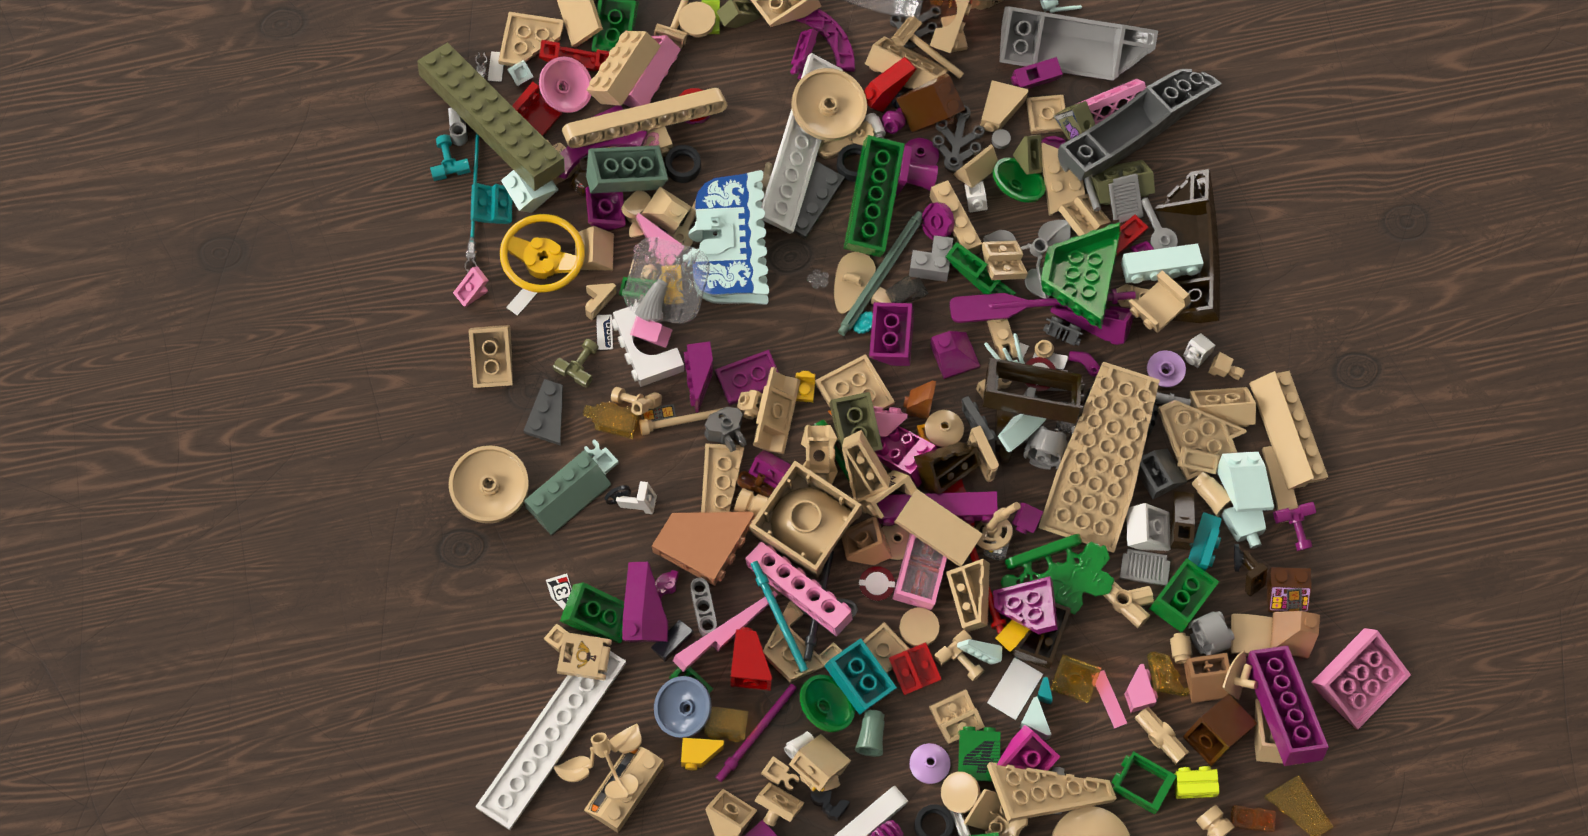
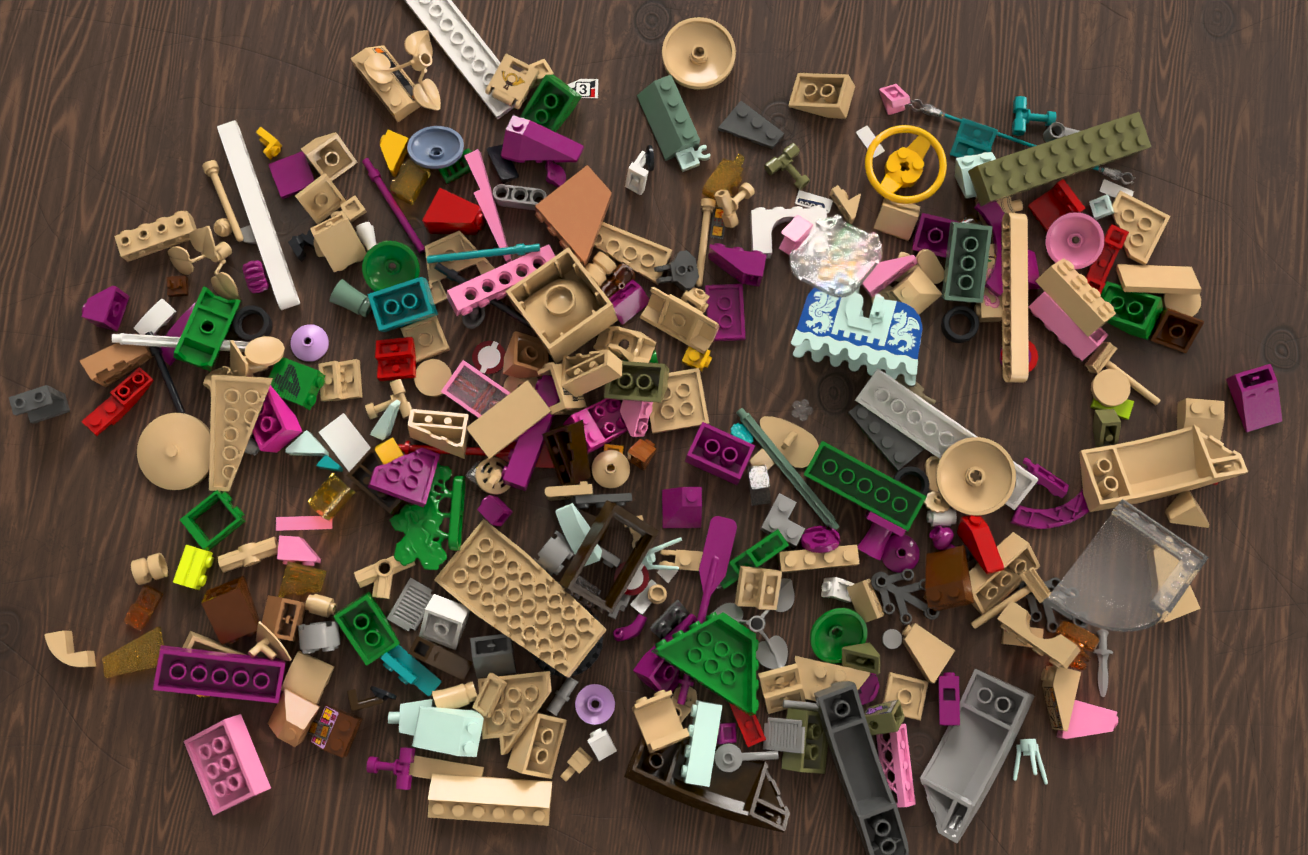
camera: 110 degrees right, 10 degrees up
light grey piece [635,279,669,322] -> none

